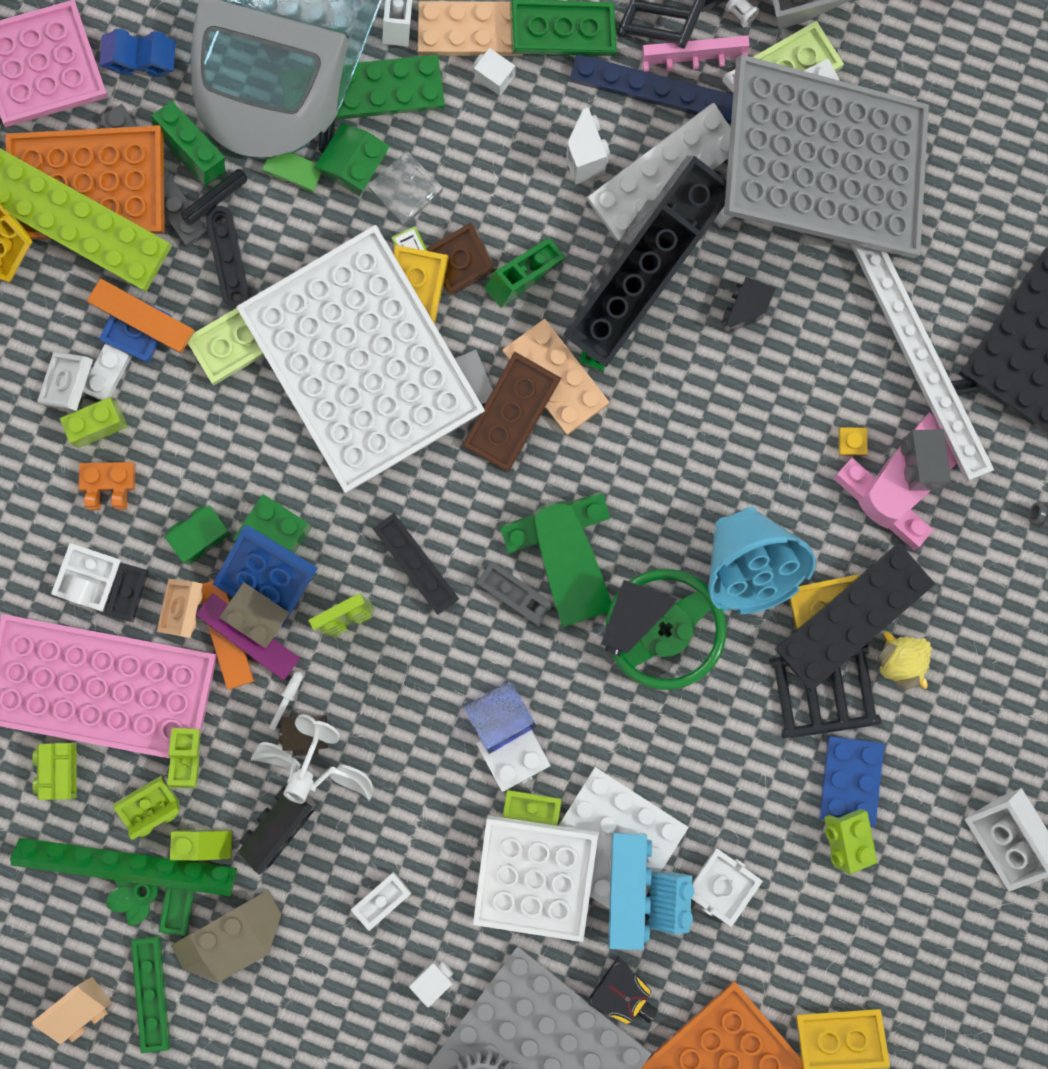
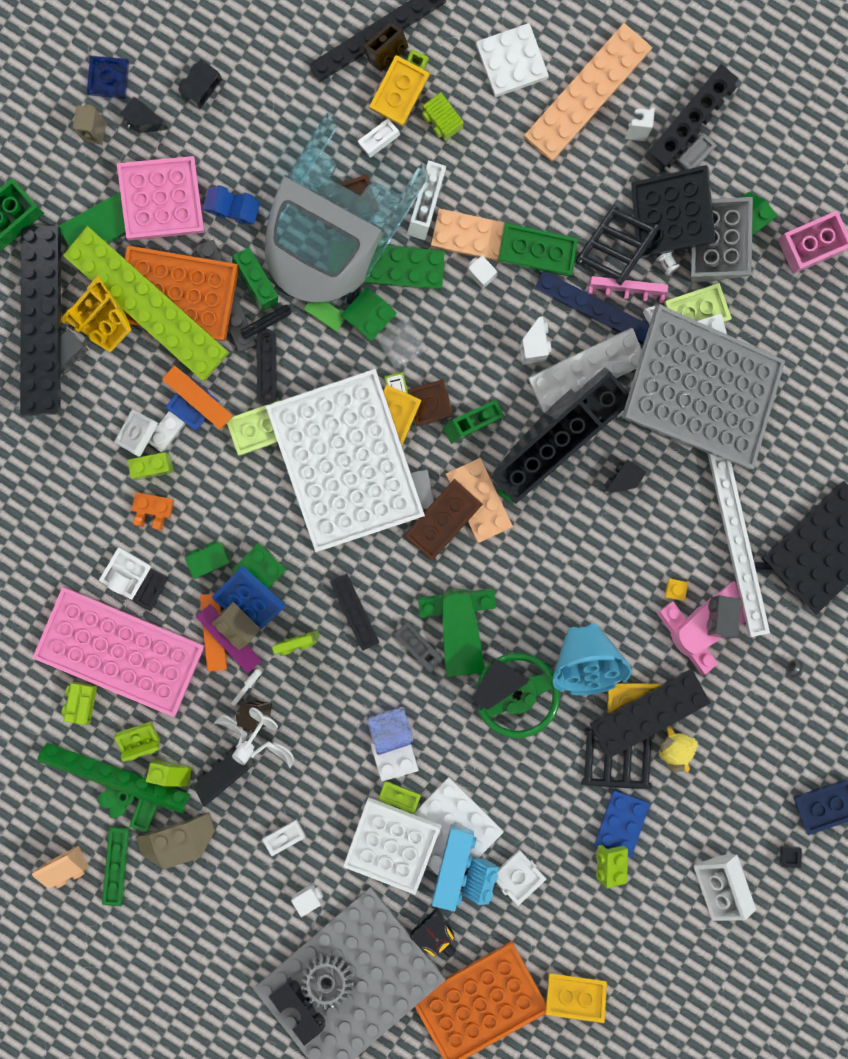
camera: 10 degrees right, 5 degrees up
light nougat plate [157,579,202,638] -> none
lime slope [167,728,200,789] -> none

